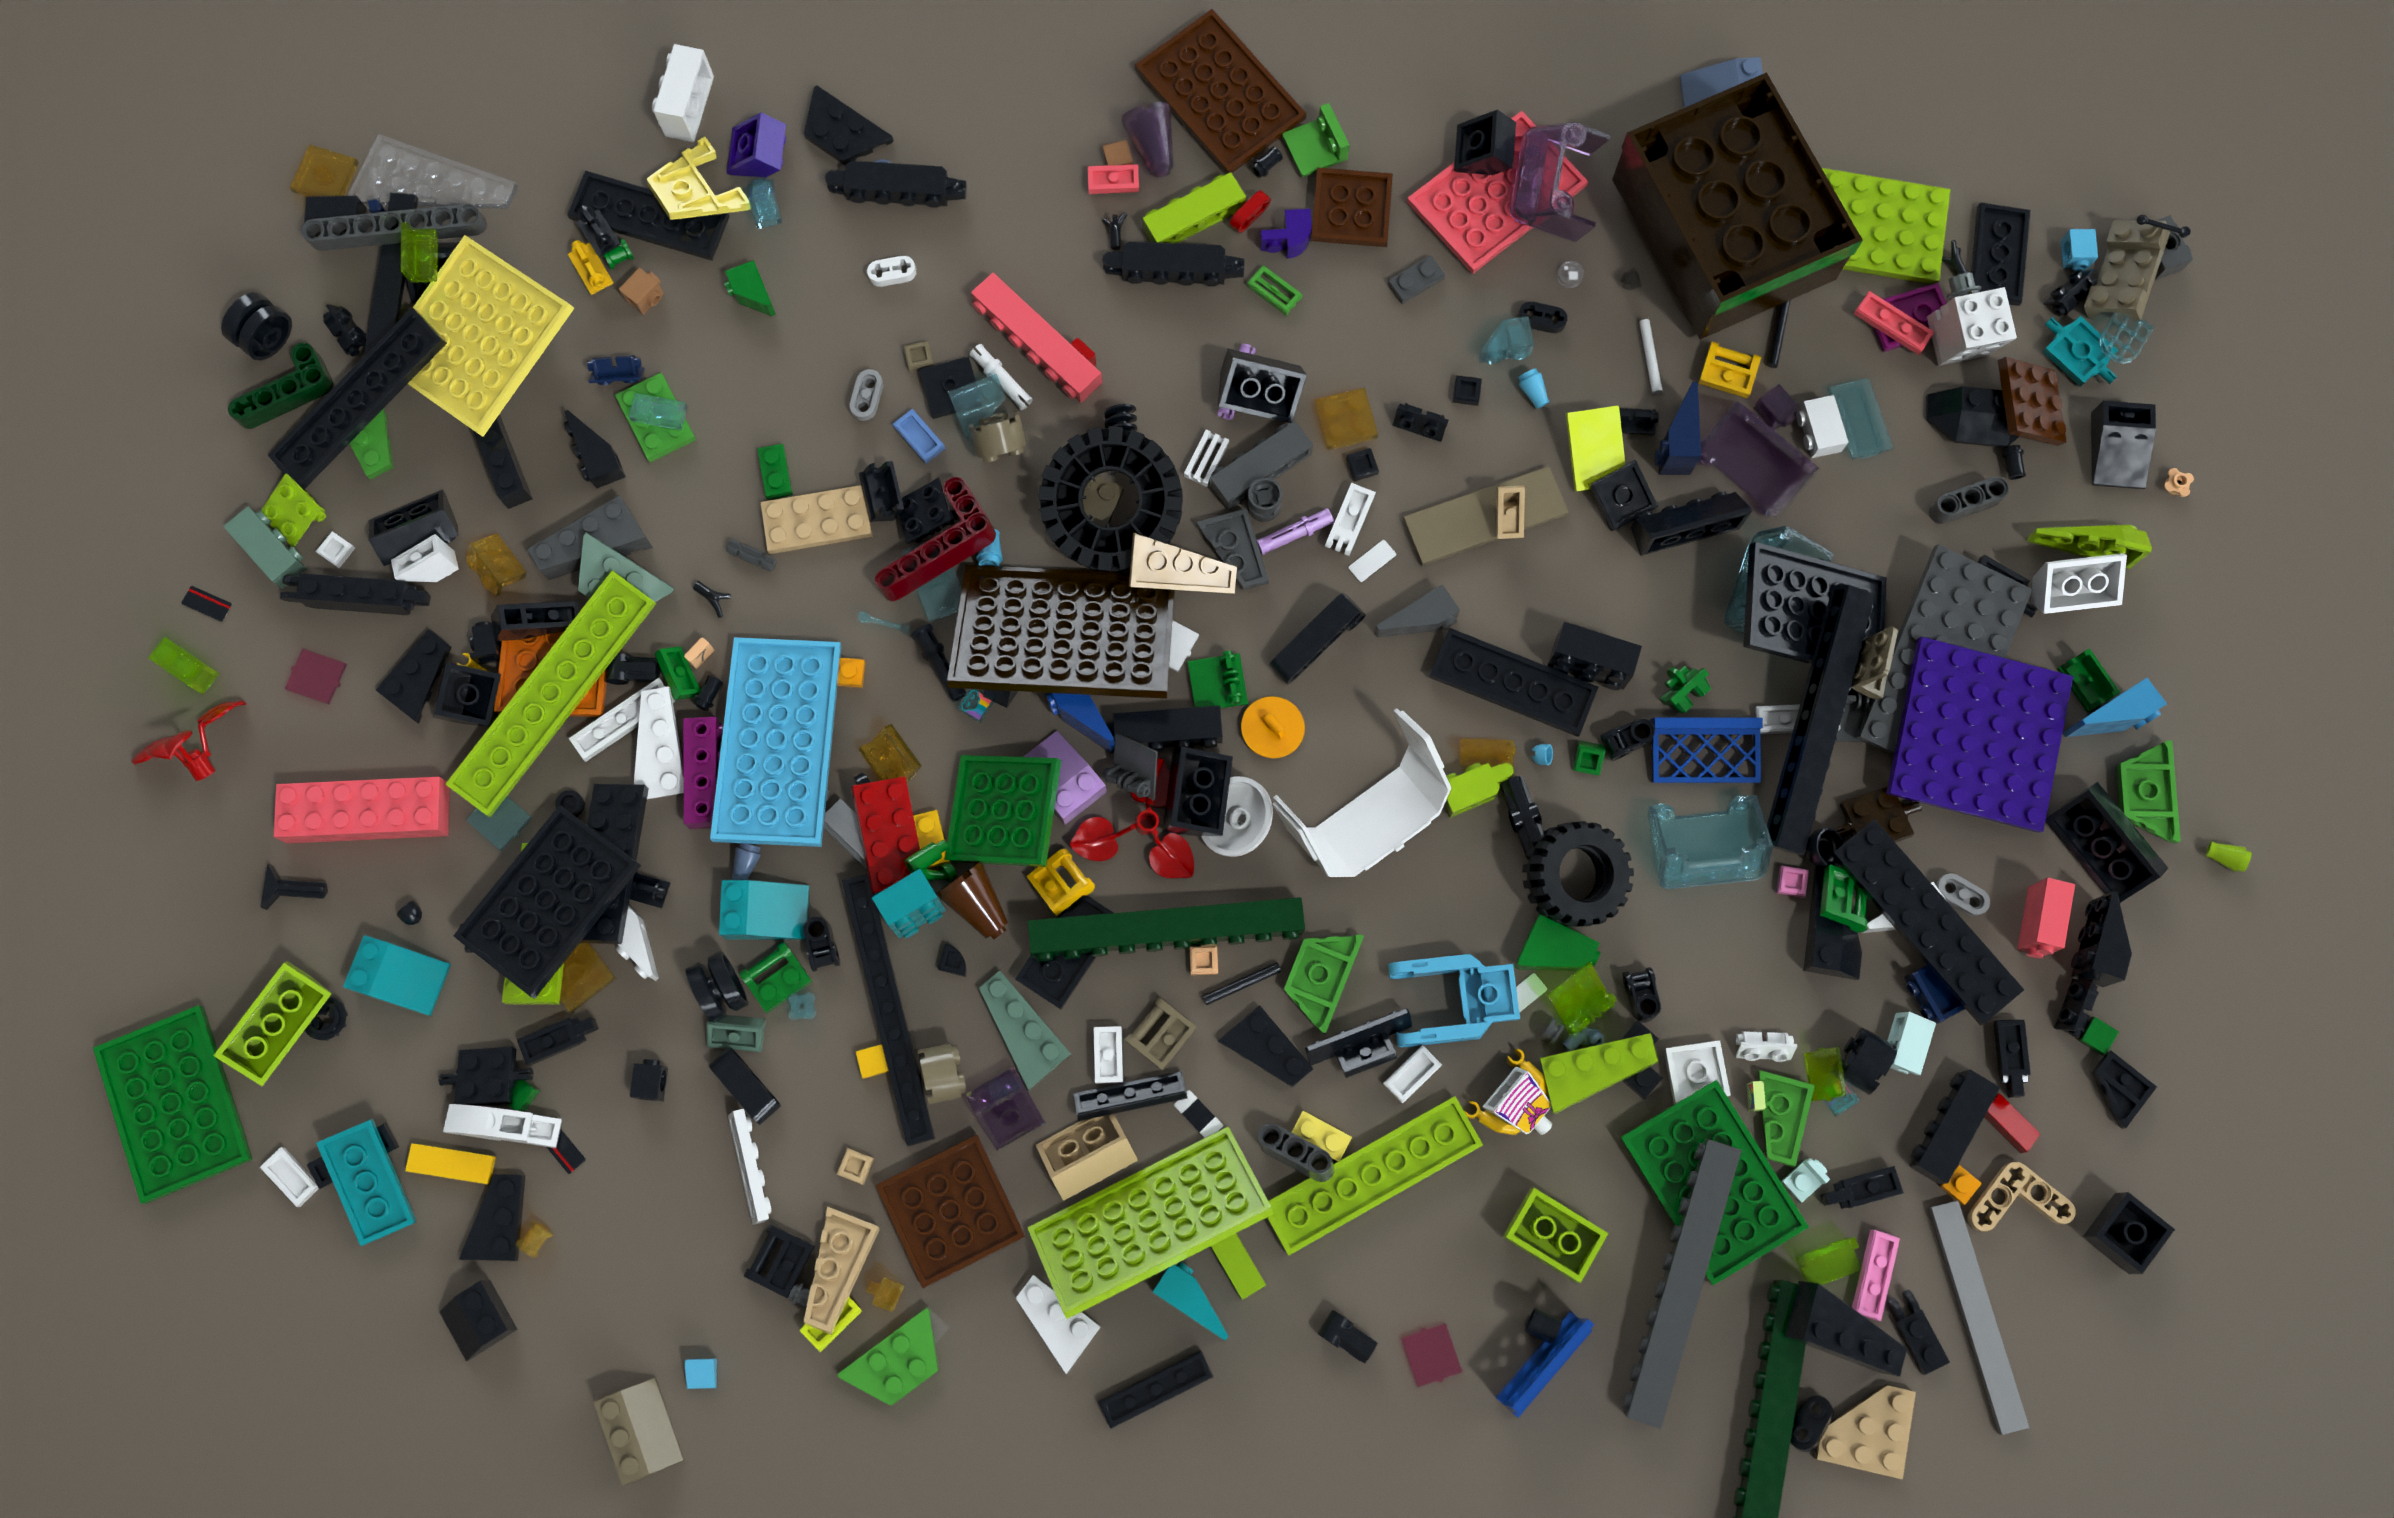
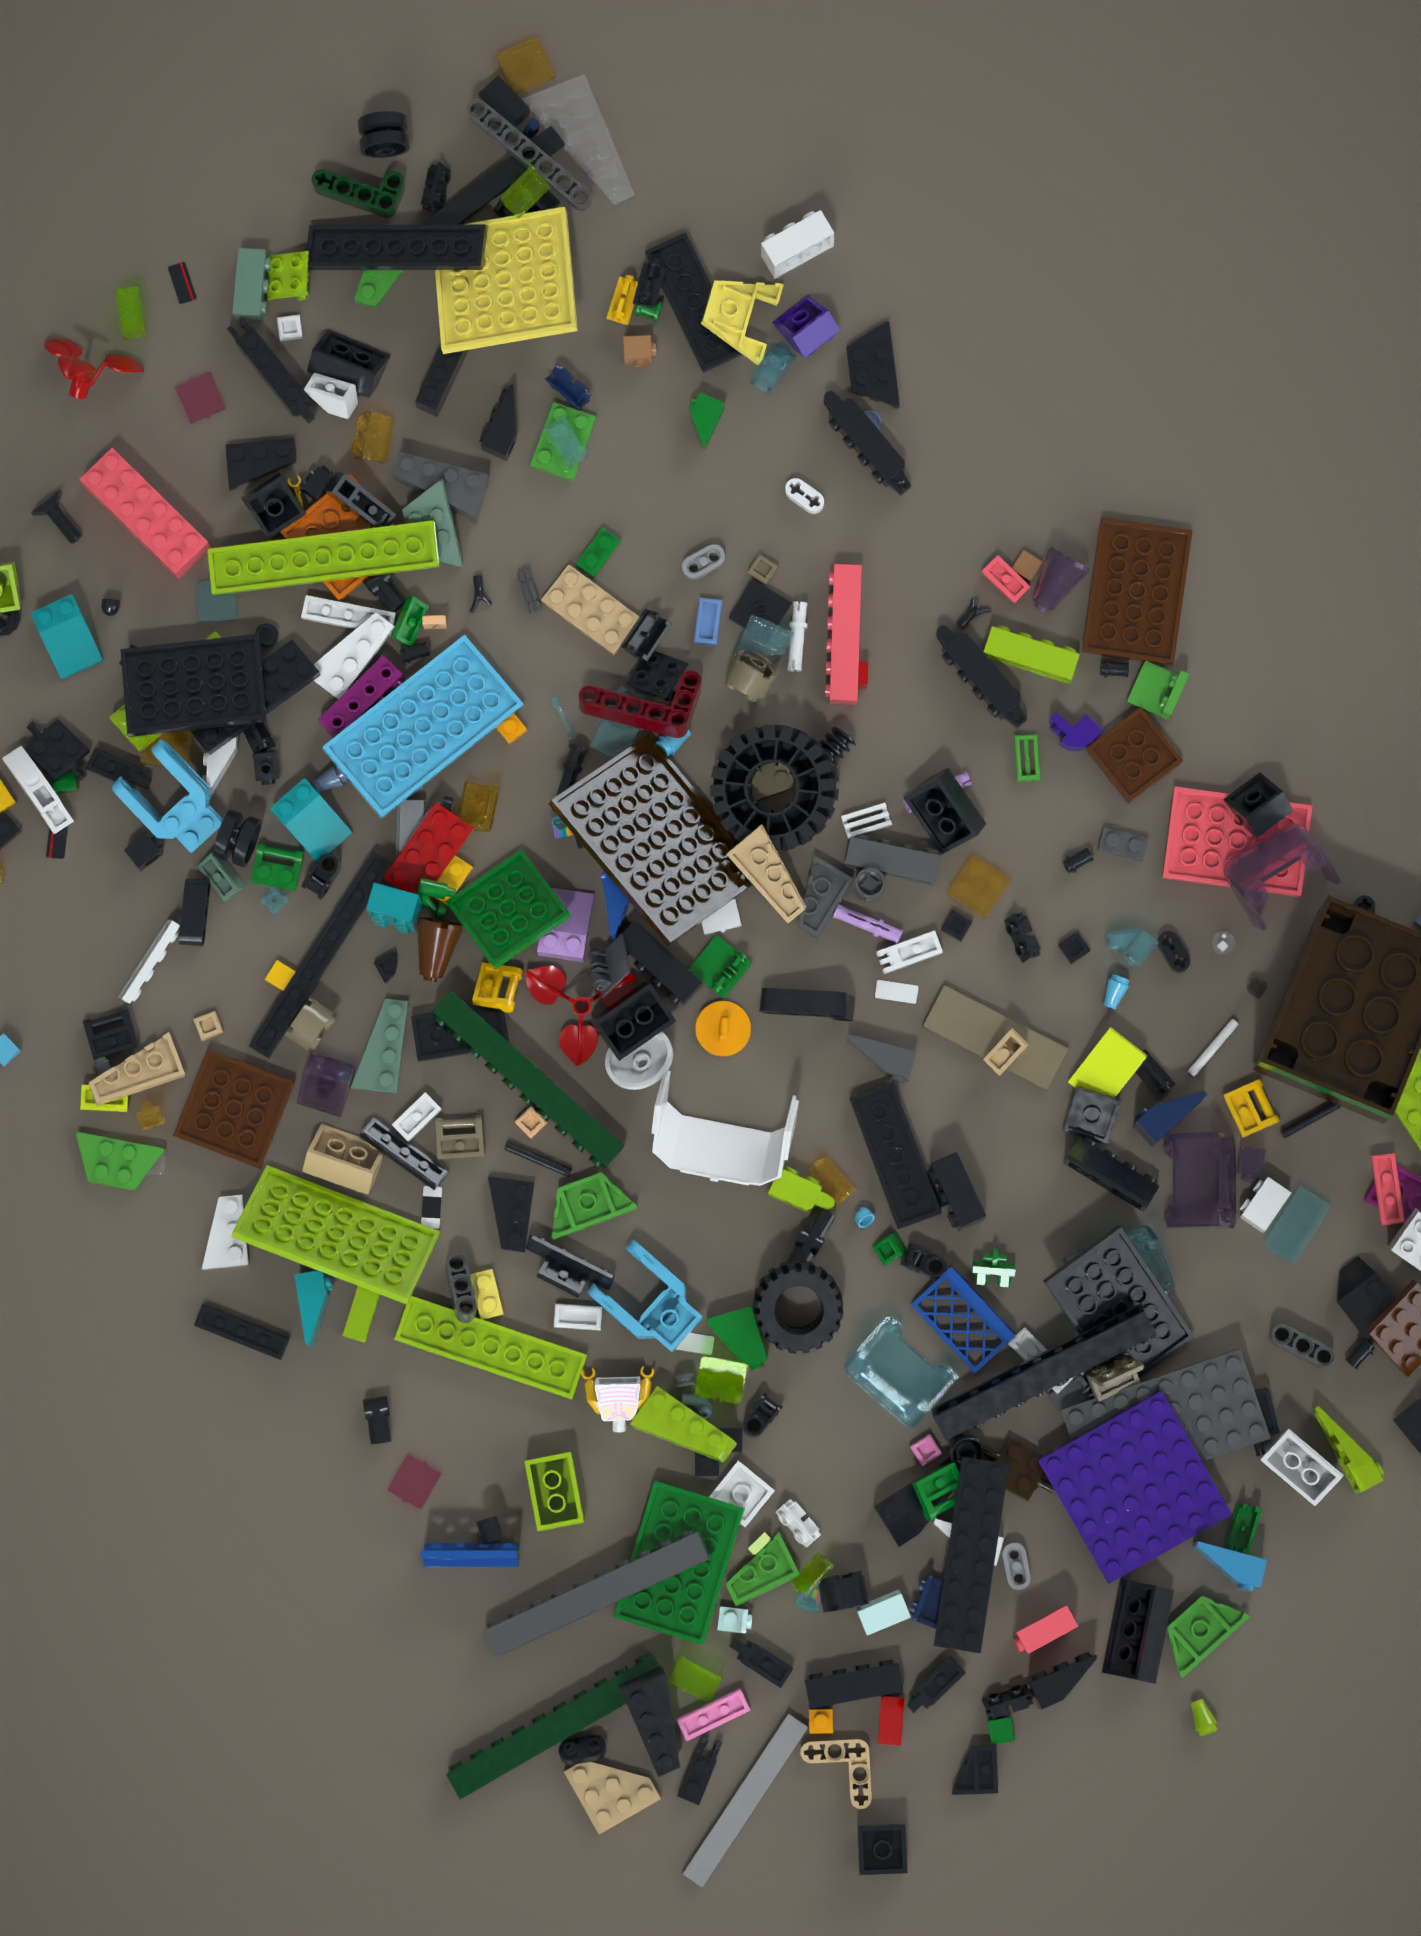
camera: 50 degrees right, 5 degrees up
red beam [1229,190,1271,233] -> none
none -> medium azure plate [111,739,223,853]
none -> black brick [252,750,280,785]
none -> black pin [1062,848,1094,873]

